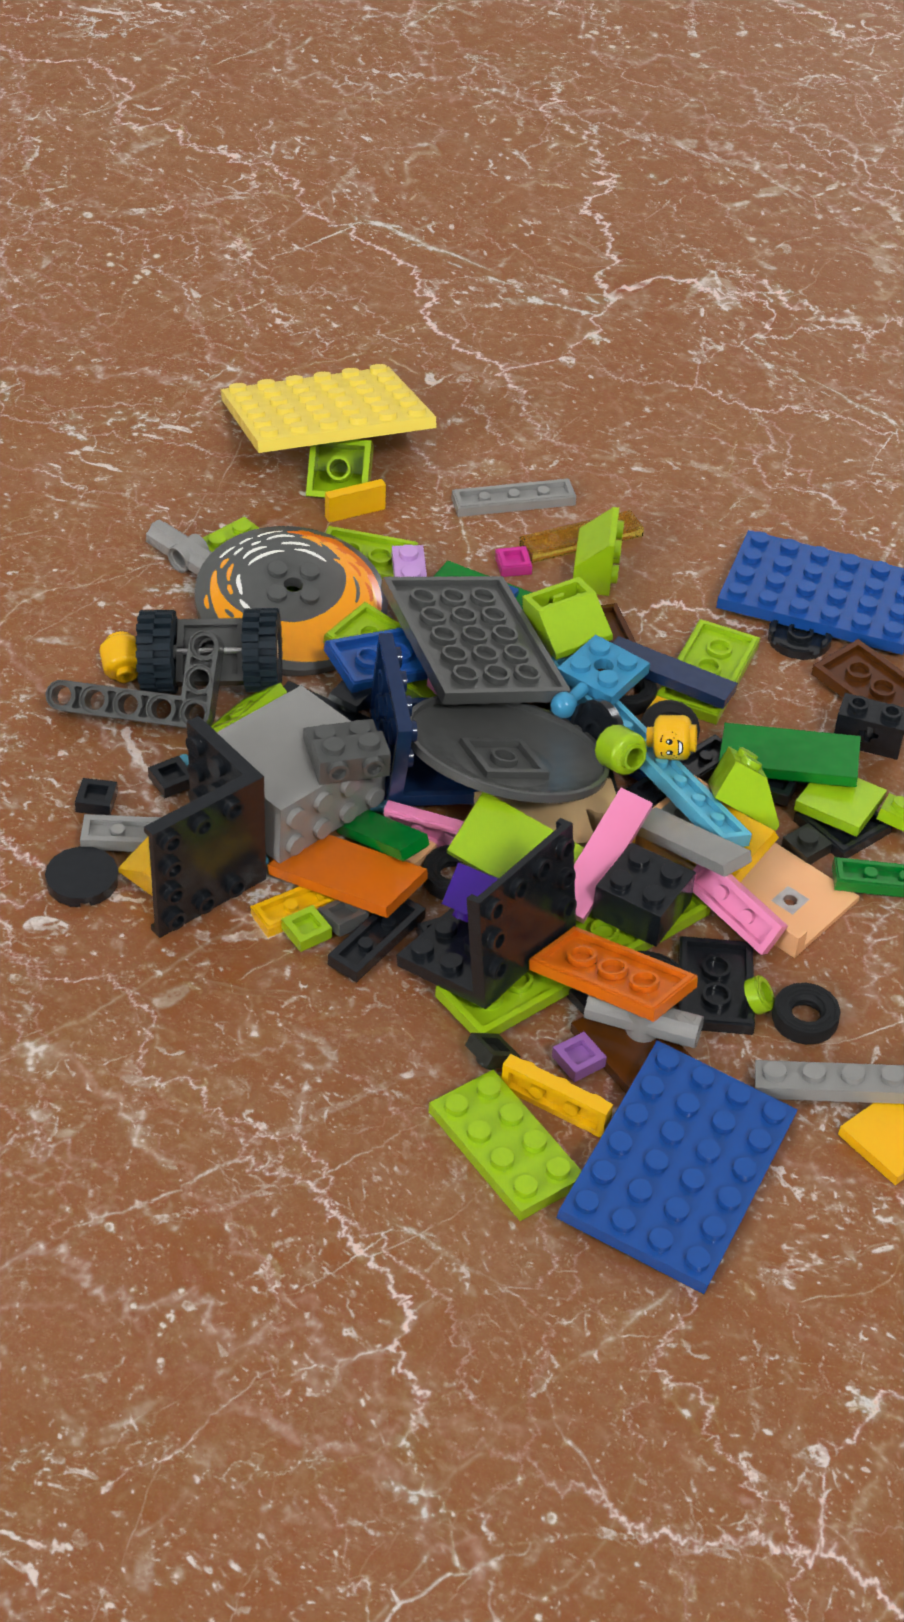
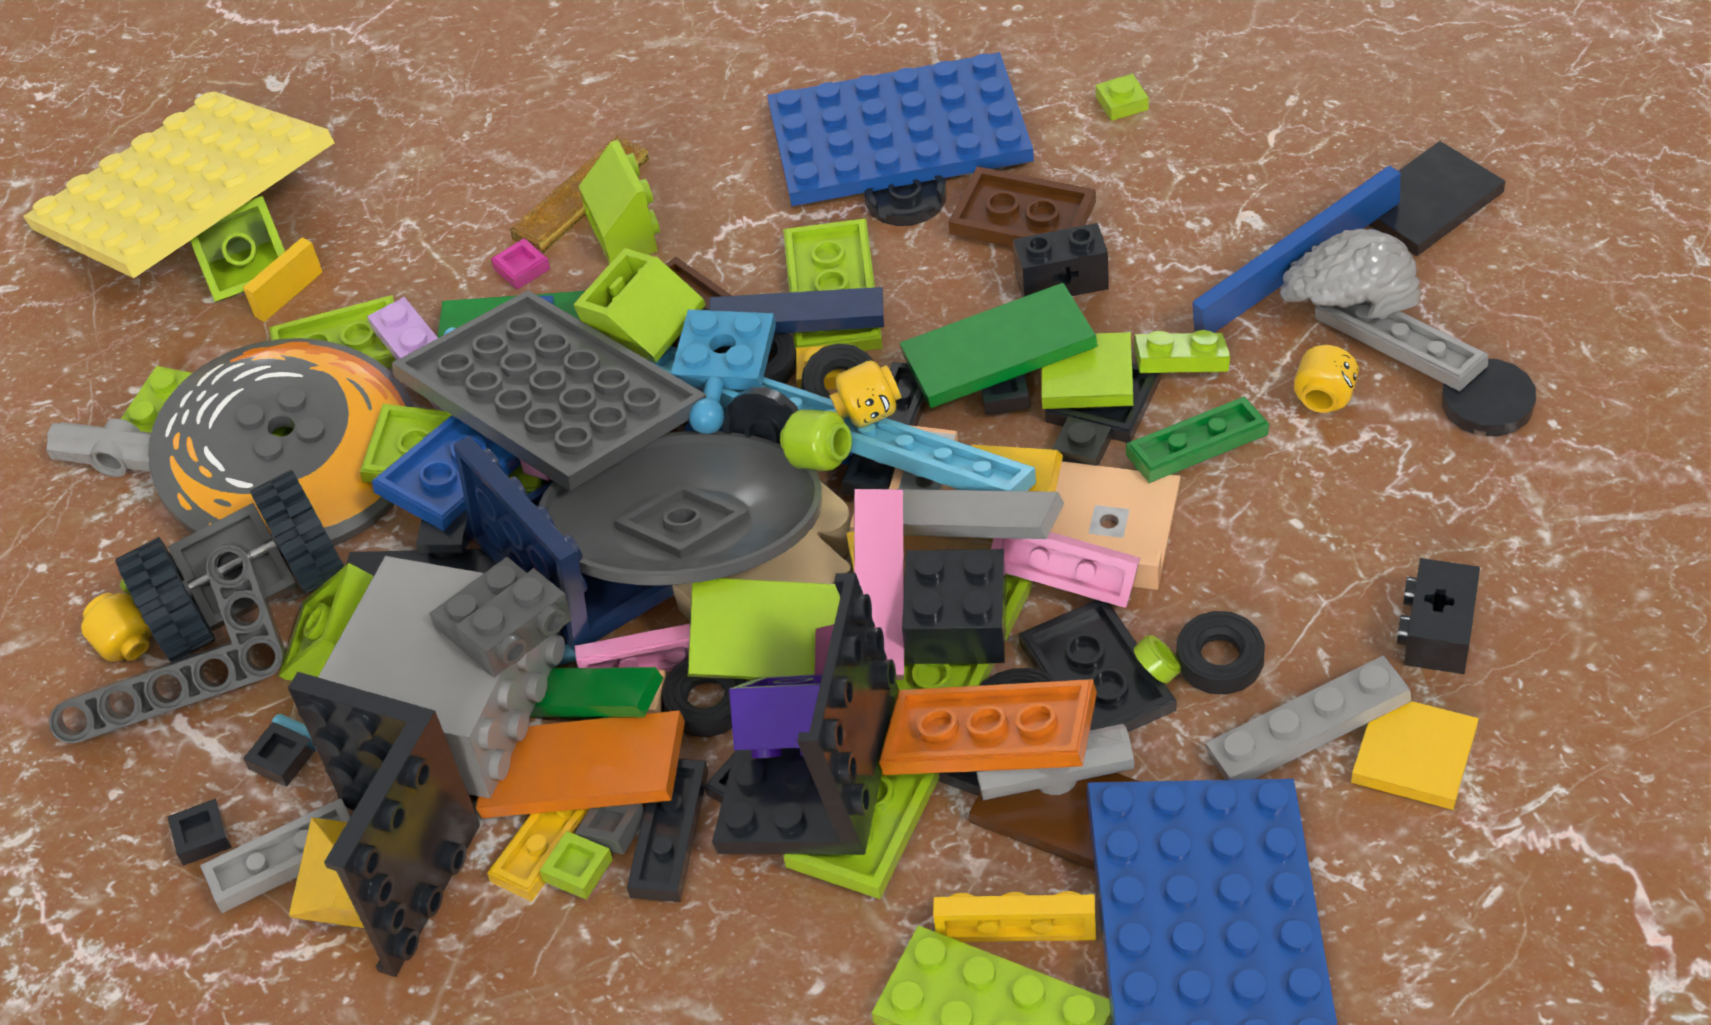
camera: 20 degrees left, 5 degrees up
black tile [45,846,118,907] -> none
light grey tile [451,478,576,517] -> none
pearl dark grey plate [465,1033,520,1070] -> none
medium lavender plate [552,1032,607,1082] -> none
lime slope [708,747,779,831] -> none

